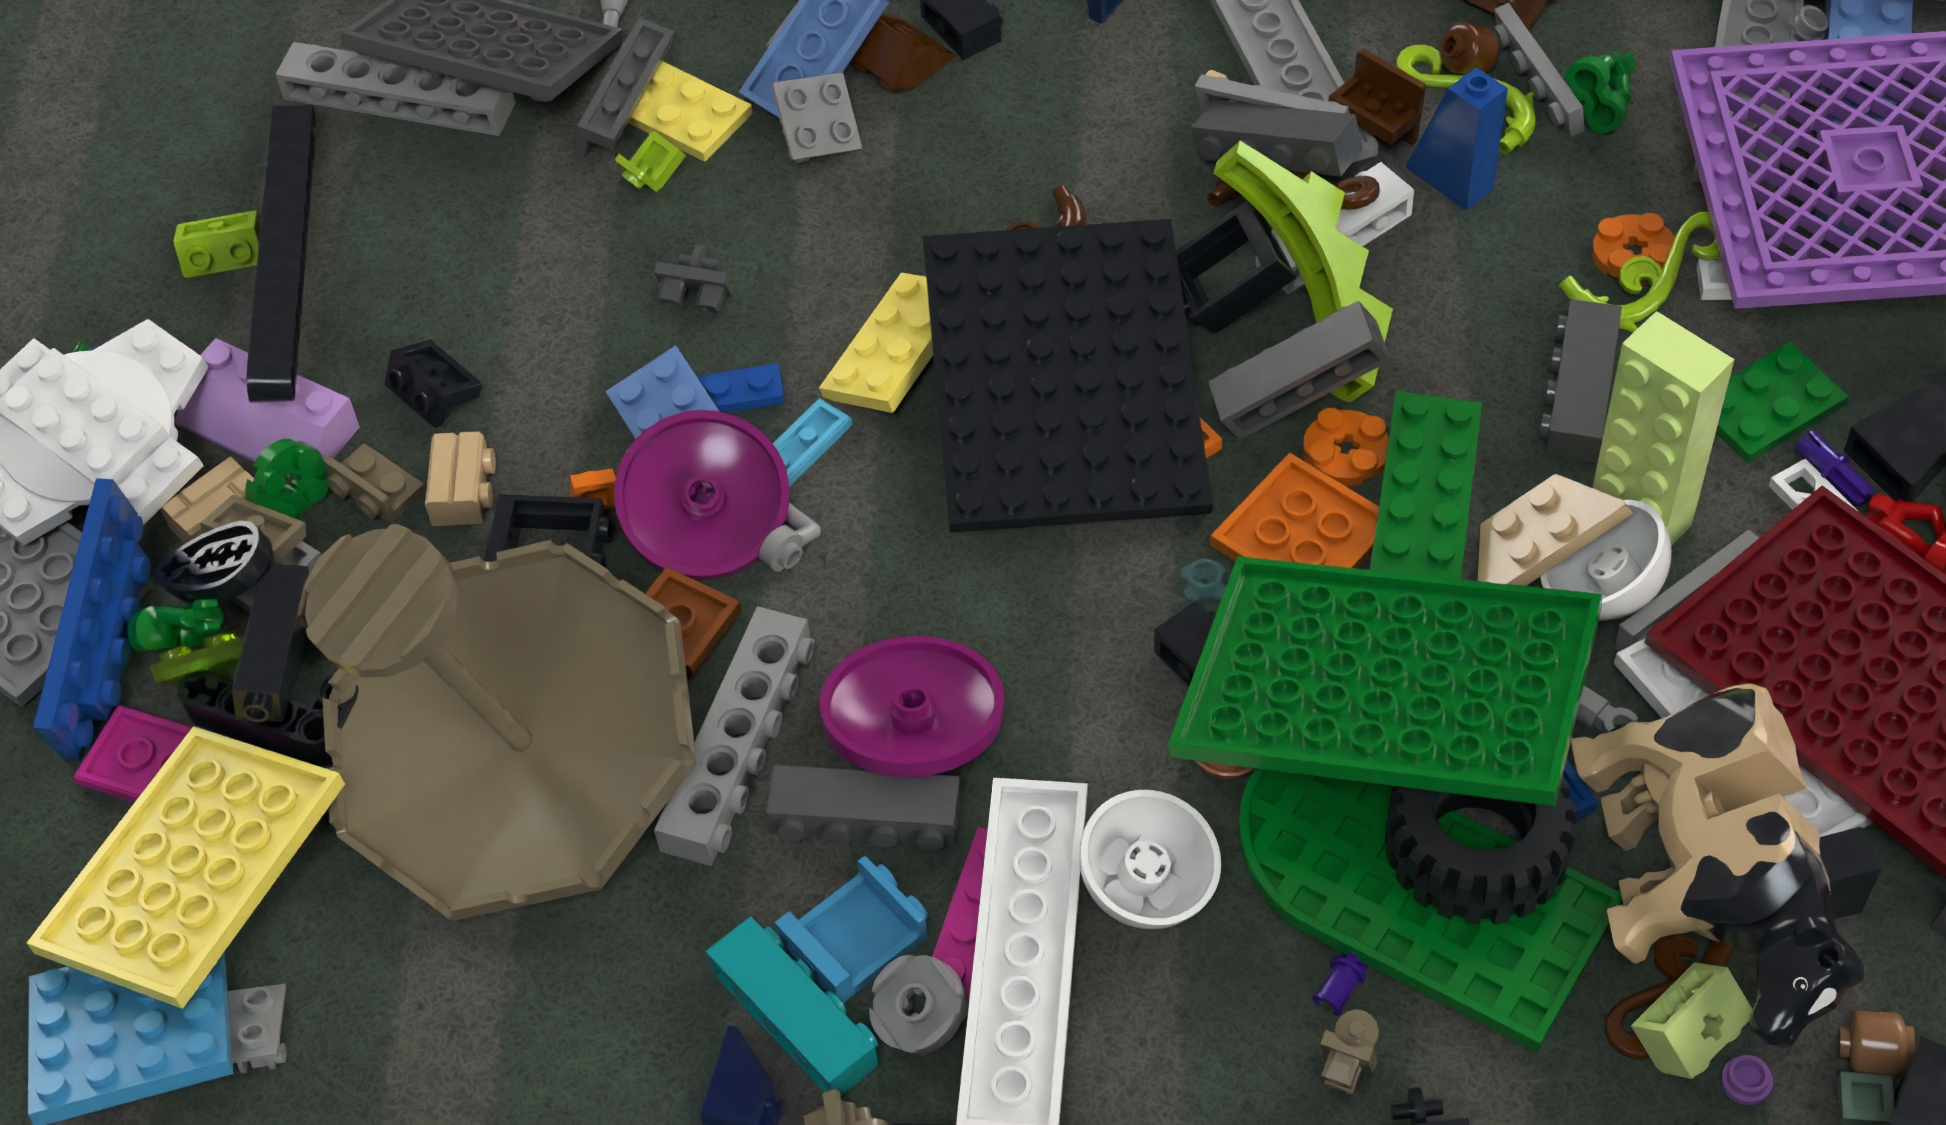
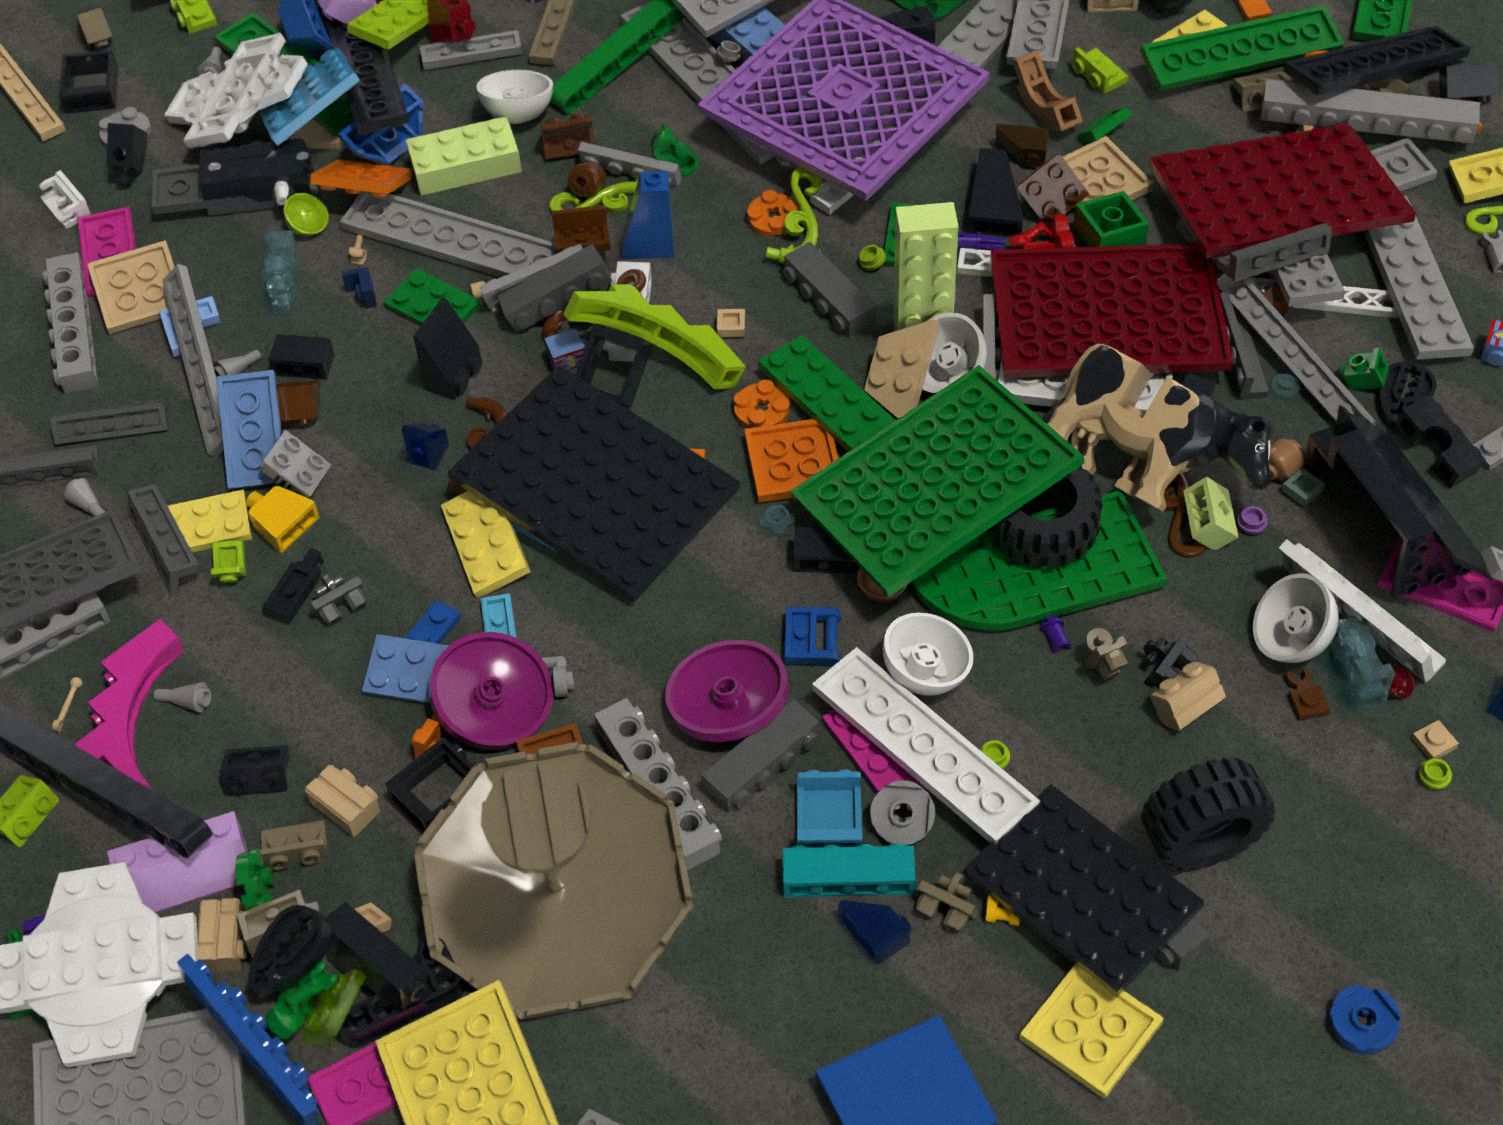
camera: 50 degrees left, 0 degrees up
dark grey brick [1208,300,1391,438] -> none
none -> tan hinge [52,677,82,732]
none -> dark pink arch [75,619,184,790]
none -> light grey cone [154,682,211,713]
none -> yellow torso [246,486,320,554]
none -> black hinge [262,548,324,624]
none -> green plate [383,268,481,326]
none -> clear blue slope [401,422,449,471]
none -> black slope [413,298,483,400]
none -> medium blue brick [544,328,587,370]
none -> tan plate [717,309,745,337]
none -> blue plate [785,607,841,667]
none -> lime plate [980,740,1010,769]

